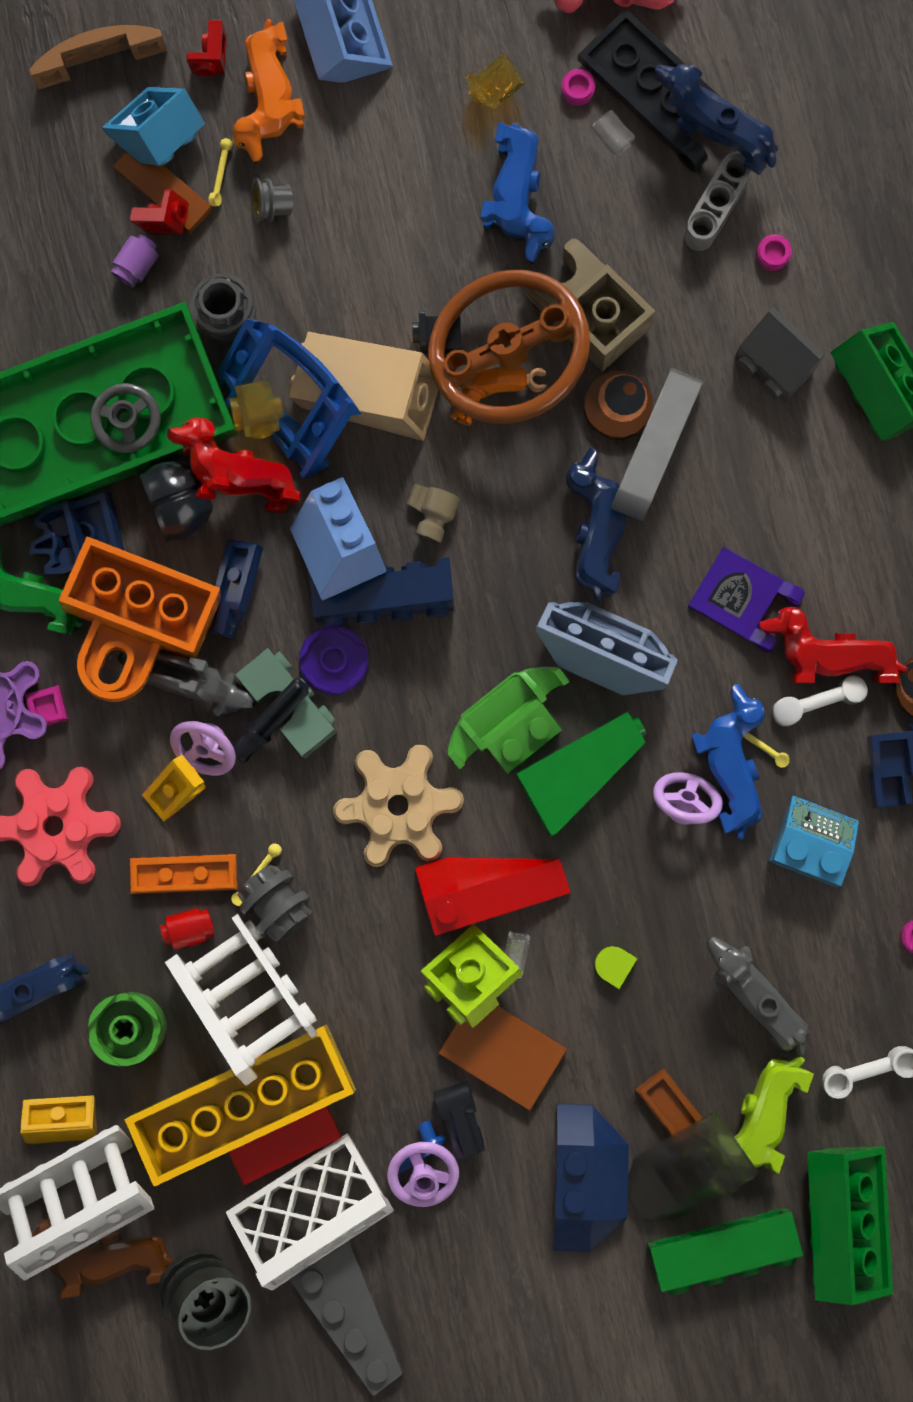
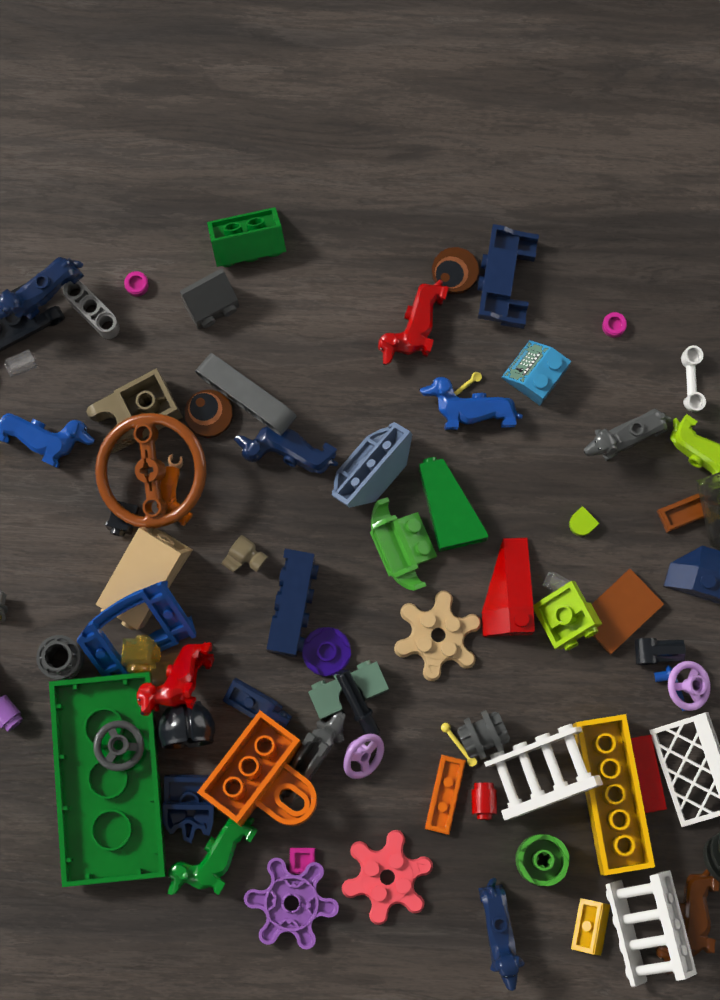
camera: 80 degrees left, 5 degrees down
yellow slope [142,754,205,822] -> none
medium blue slope [290,477,387,601] -> none
lavender piece [653,772,723,825] -> none
dark purple flag [688,546,805,653] -> none
white bar [772,675,868,727] -> none

